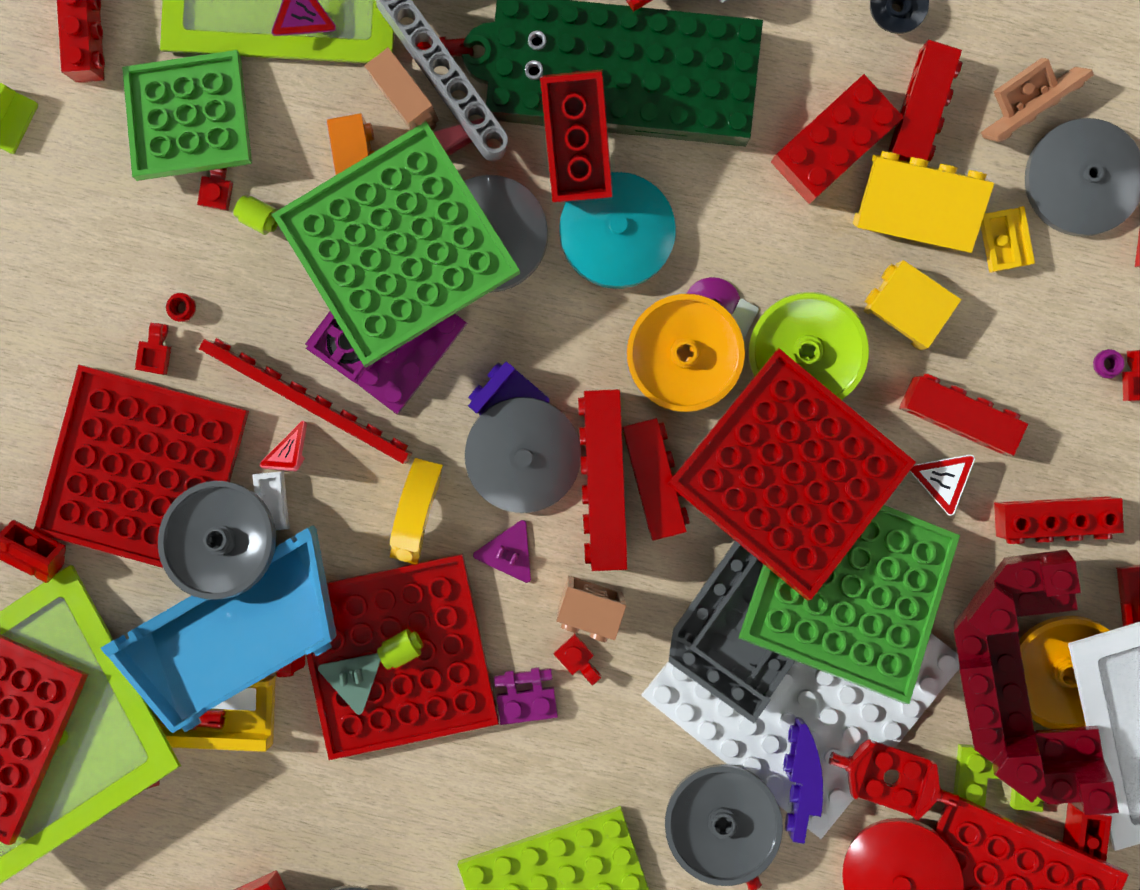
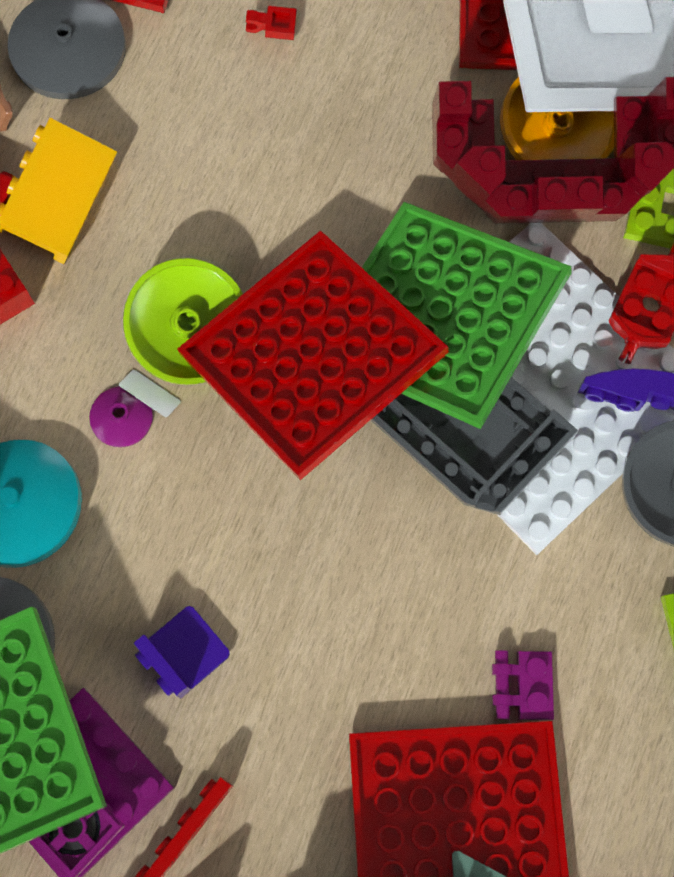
camera: 85 degrees left, 15 degrees down
lime brick [377,629,423,669] -> none
yellow arch [389,458,443,564] -> none
dark grey dish [465,397,581,513] -> none
magenta piece [473,520,531,583] -> none
red plate [553,633,601,686] -> none
nougat brick [556,575,626,642] -> none
red brick [578,389,628,571] -> none
red brick [622,418,690,541] -> none
light orange dish [627,294,745,412] -> none
yellow panel [864,260,962,350] -> none
red brick [899,374,1028,456] -> none
piece [910,455,975,516] -> none
yellow plate [981,206,1035,273] -> none
red brick [994,496,1124,544] -> none
magenta plate [1093,349,1124,379] -> none

